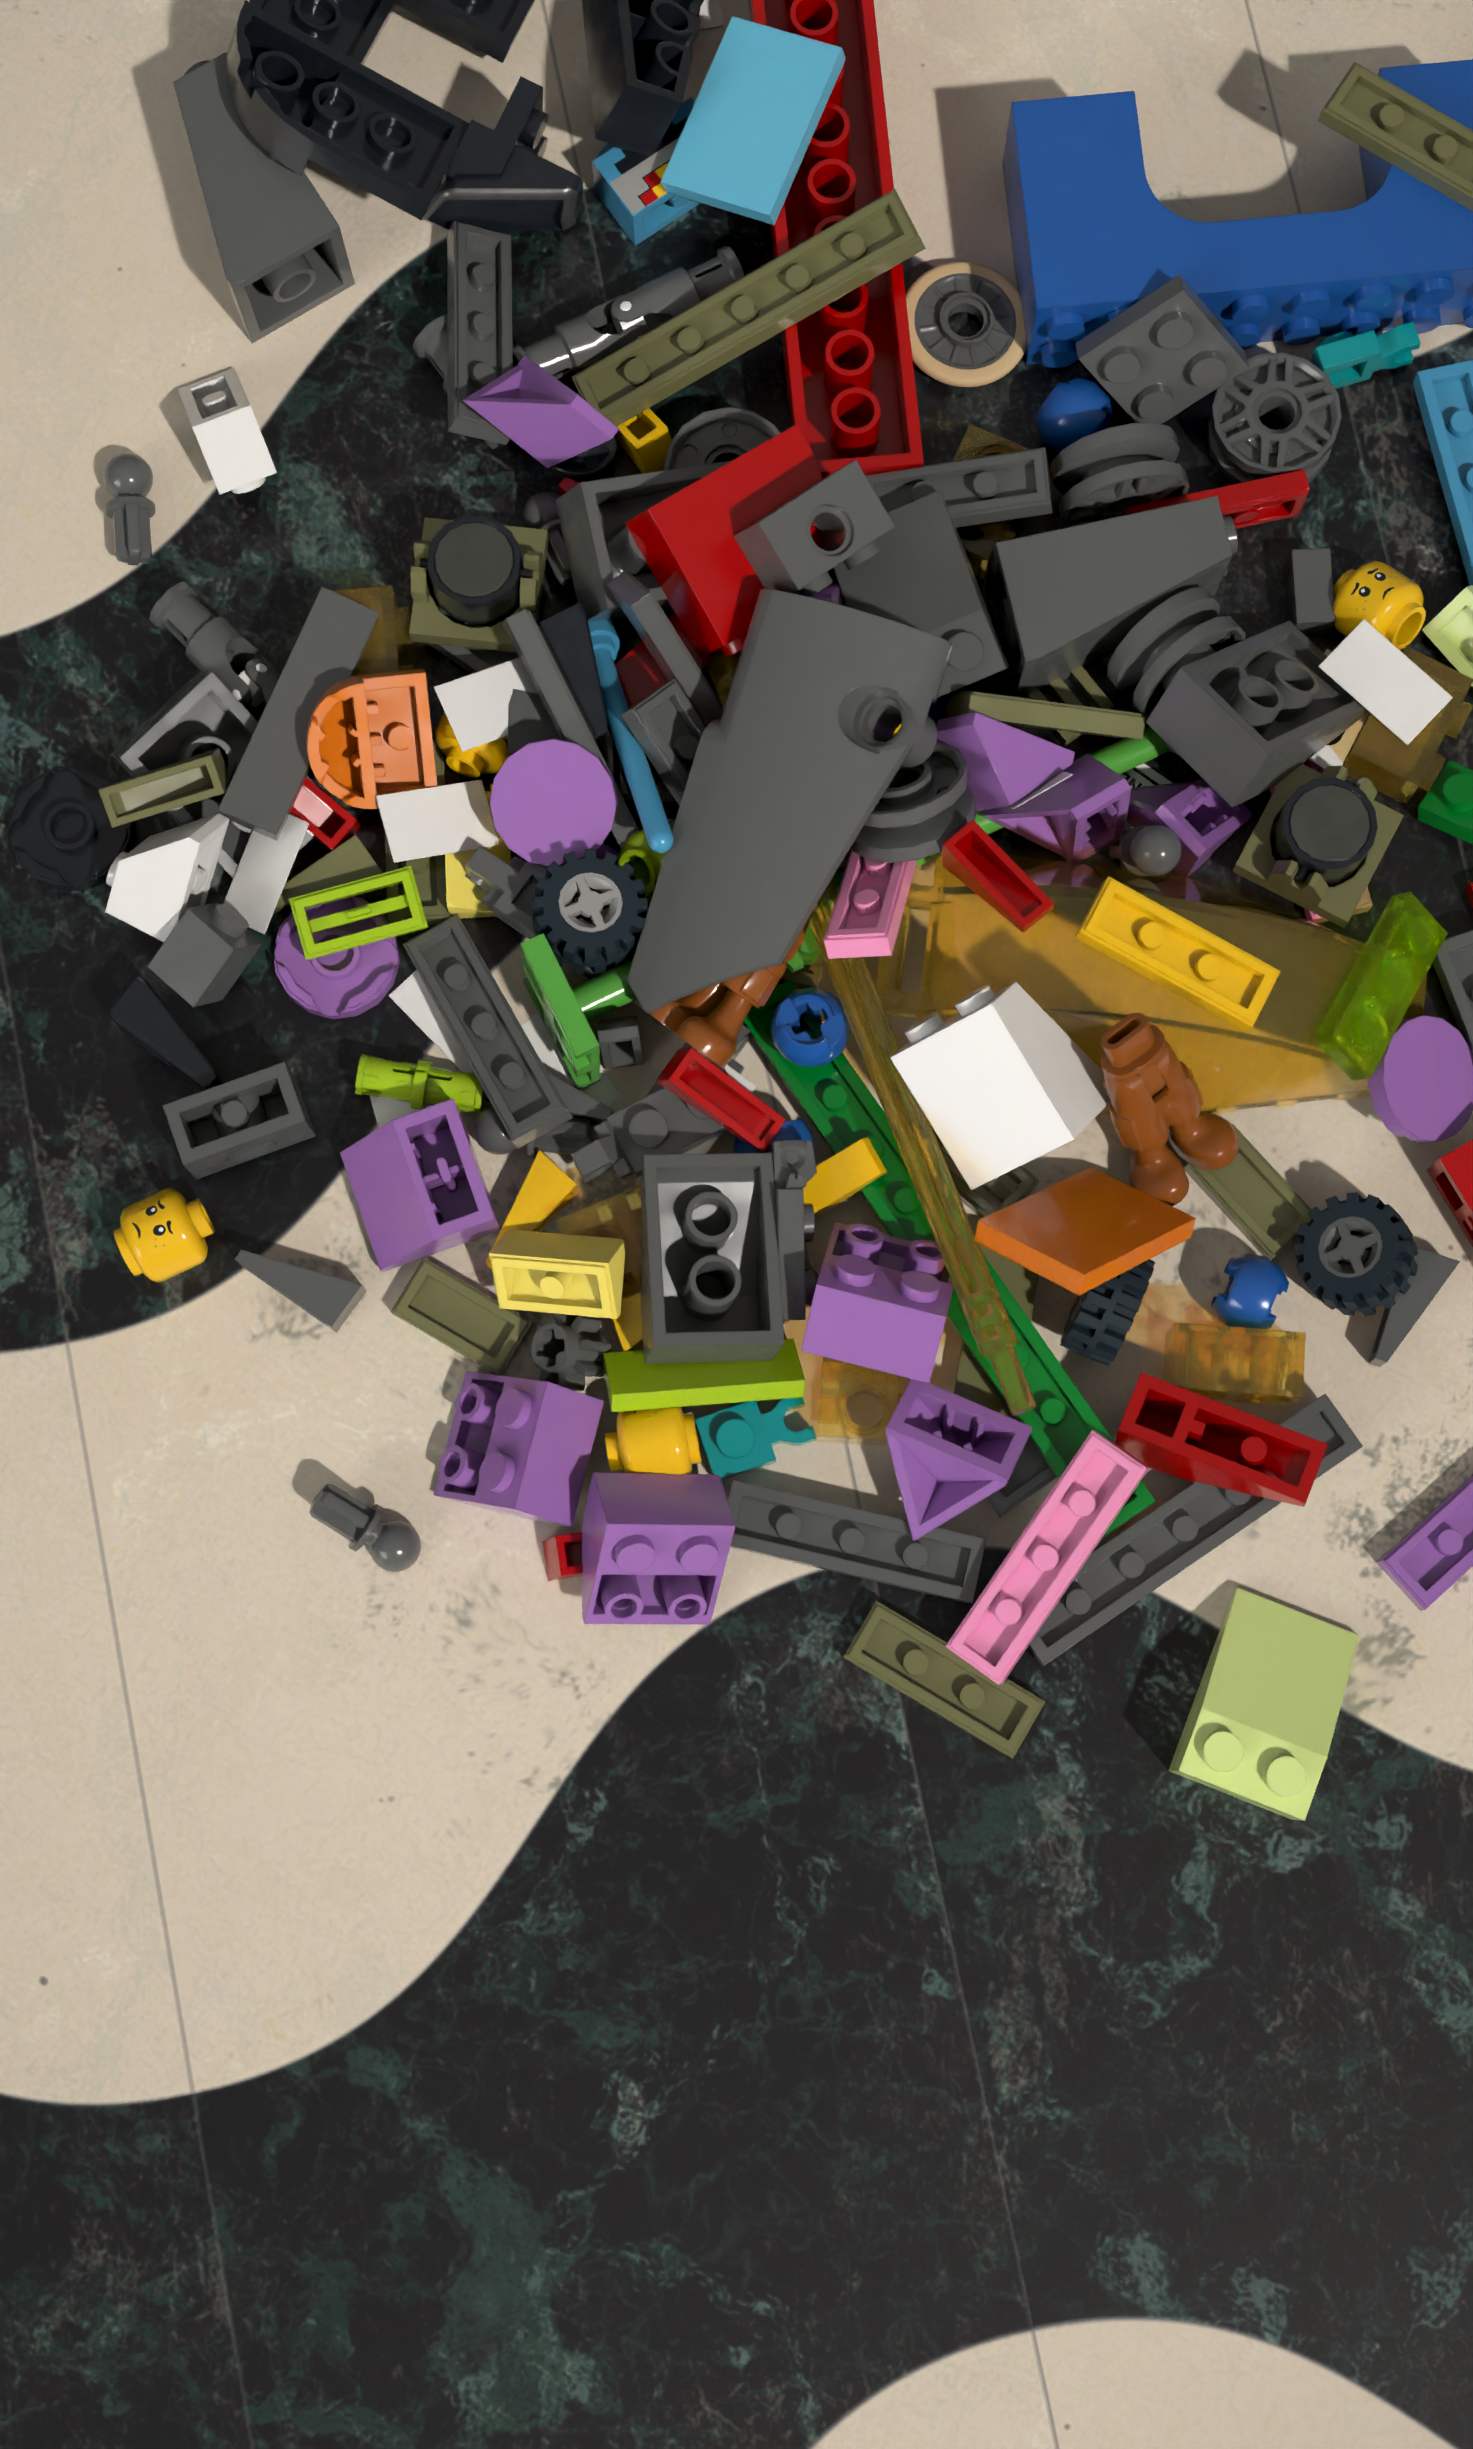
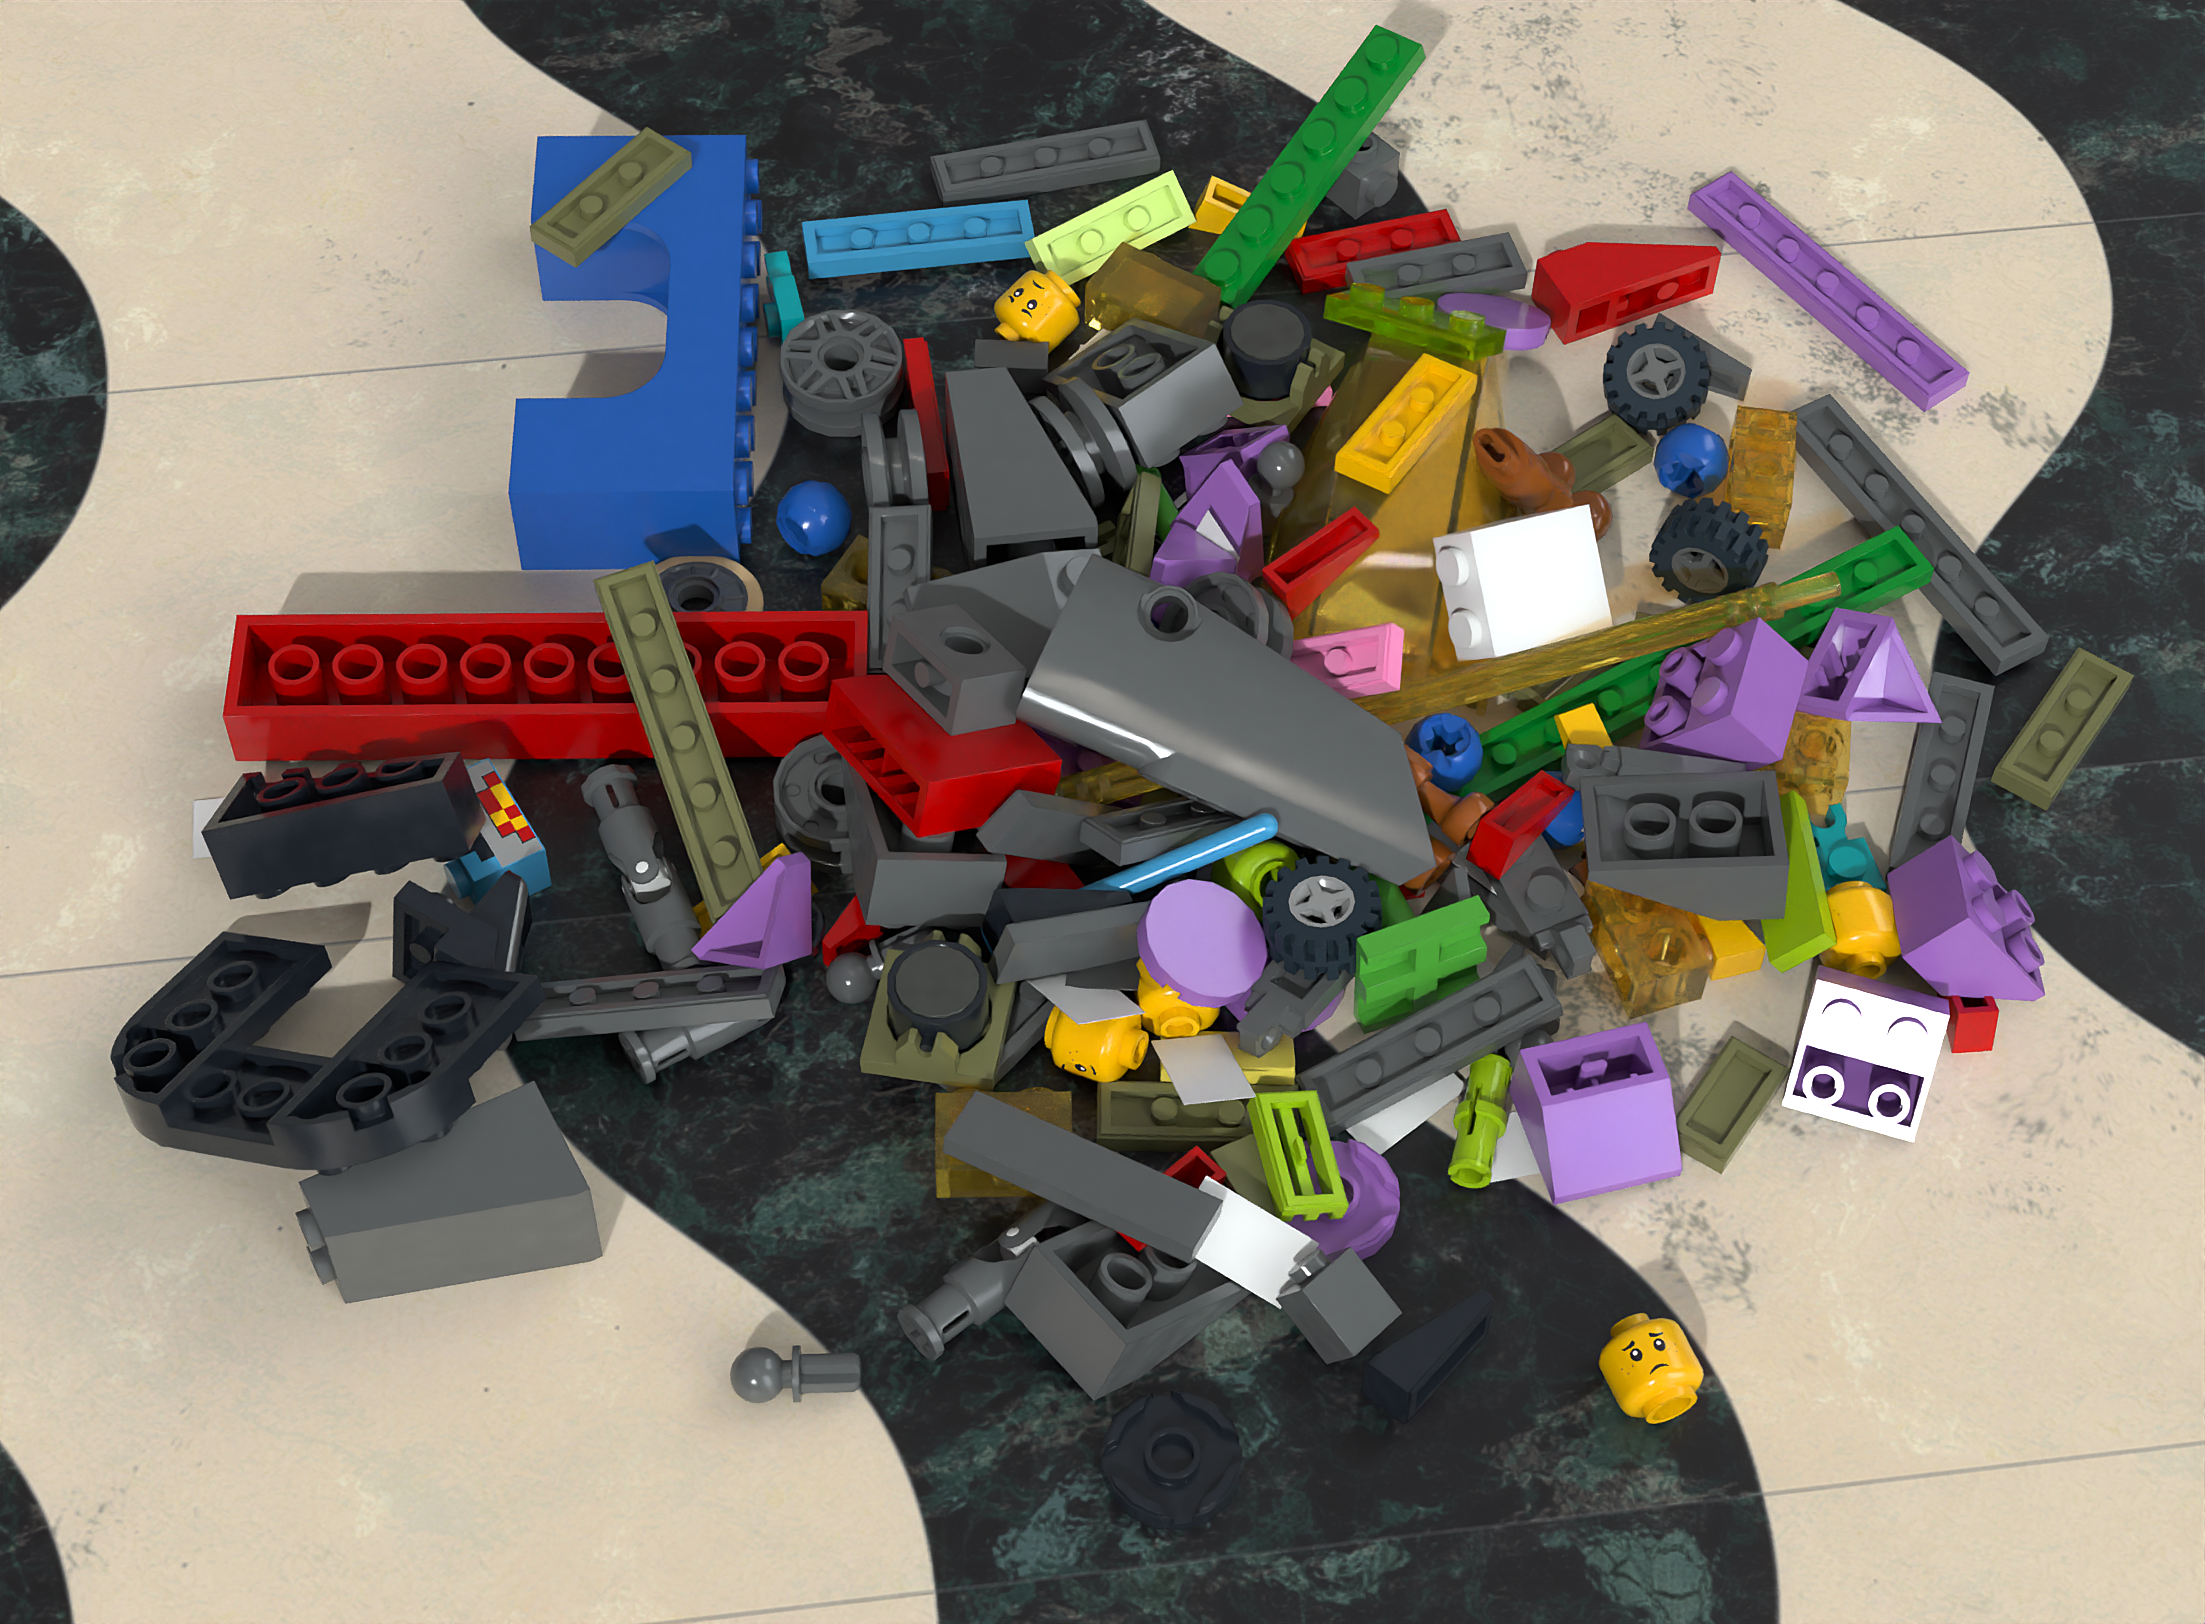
camera: 90 degrees left, 25 degrees down
olive piece [99,748,231,828] -> none
white slope [105,813,229,942] -> none
dark grey brick [162,1062,316,1179] -> none
white slope [178,368,277,494] -> none
dark grey piece [234,1250,366,1333] -> none
orange slope [306,669,438,809] -> none
dark grey axle [309,1484,421,1572] -> none
yellow piece [485,1150,579,1273] -> none
light yellow slope [489,1230,625,1319] -> none
dark grey gear [530,1314,611,1391] -> none
medium azure tile [661,16,846,225] -> none
bright pink tile [945,1430,1150,1685] -> none
orange tile [974,1167,1196,1295] -> none
dark grey plate [1075,274,1249,424] -> none
red slope [1115,1372,1328,1507] -> none
yellowish green slope [1168,1587,1359,1821] -> none
white sticker [1318,619,1453,746] -> none

